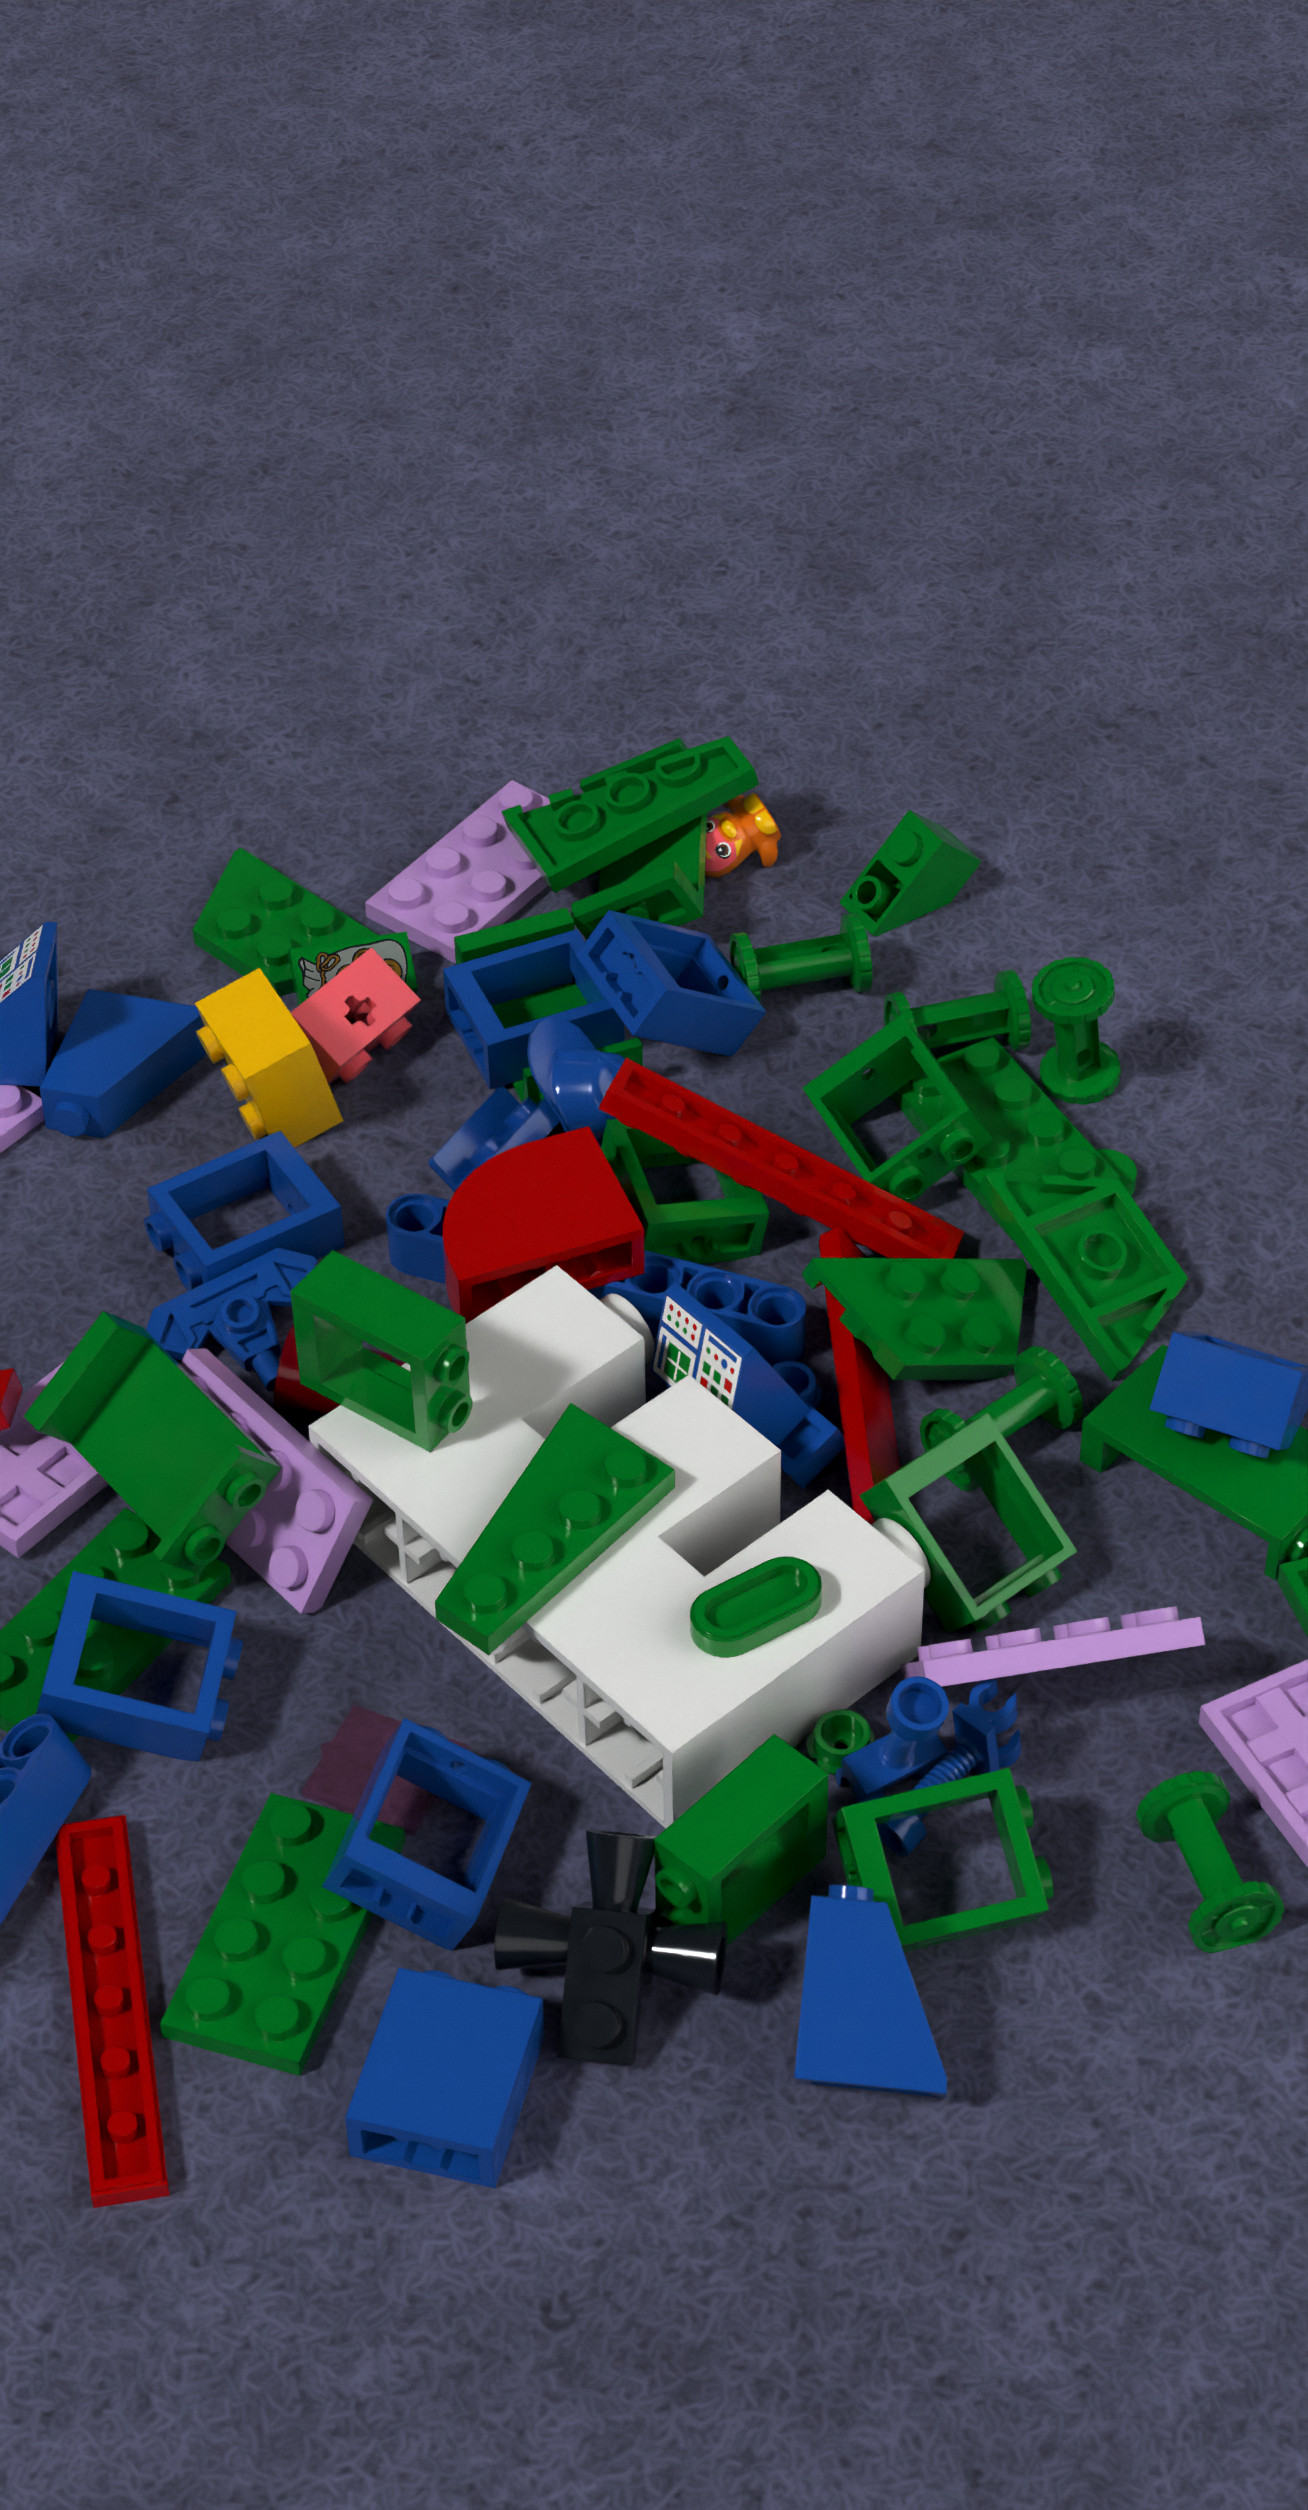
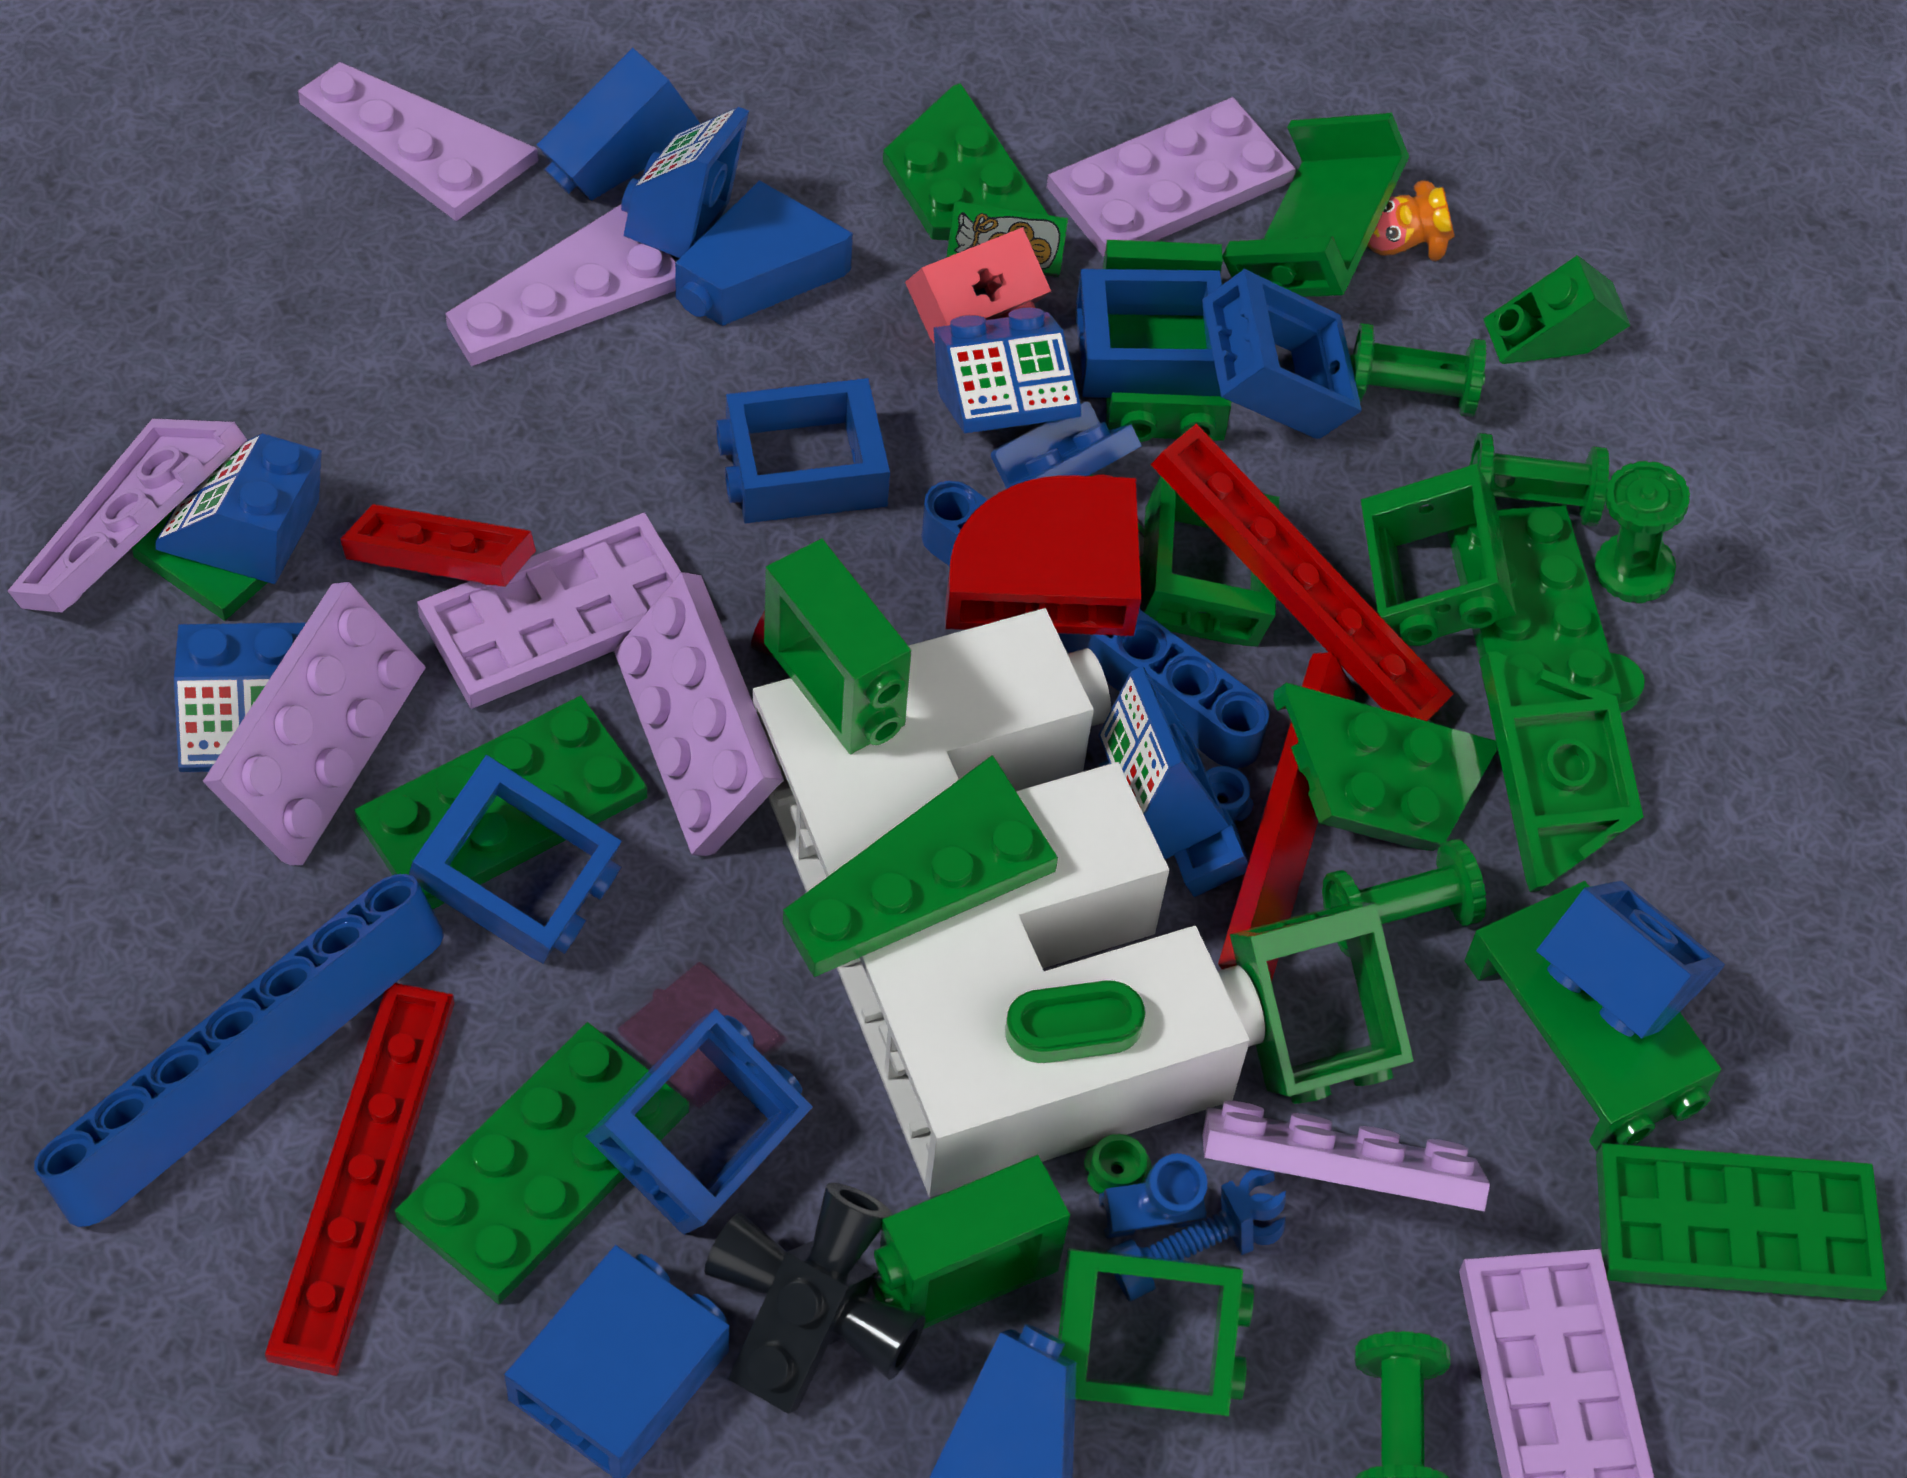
camera: 15 degrees right, 10 degrees up
green panel [24,1311,281,1575] -> none
blue piece [146,1247,318,1391] -> none
yellow brick [195,968,344,1148] -> none
green wing [501,736,759,893] -> none
blue piece [527,1017,625,1148] -> none
none -> slope [934,308,1081,434]

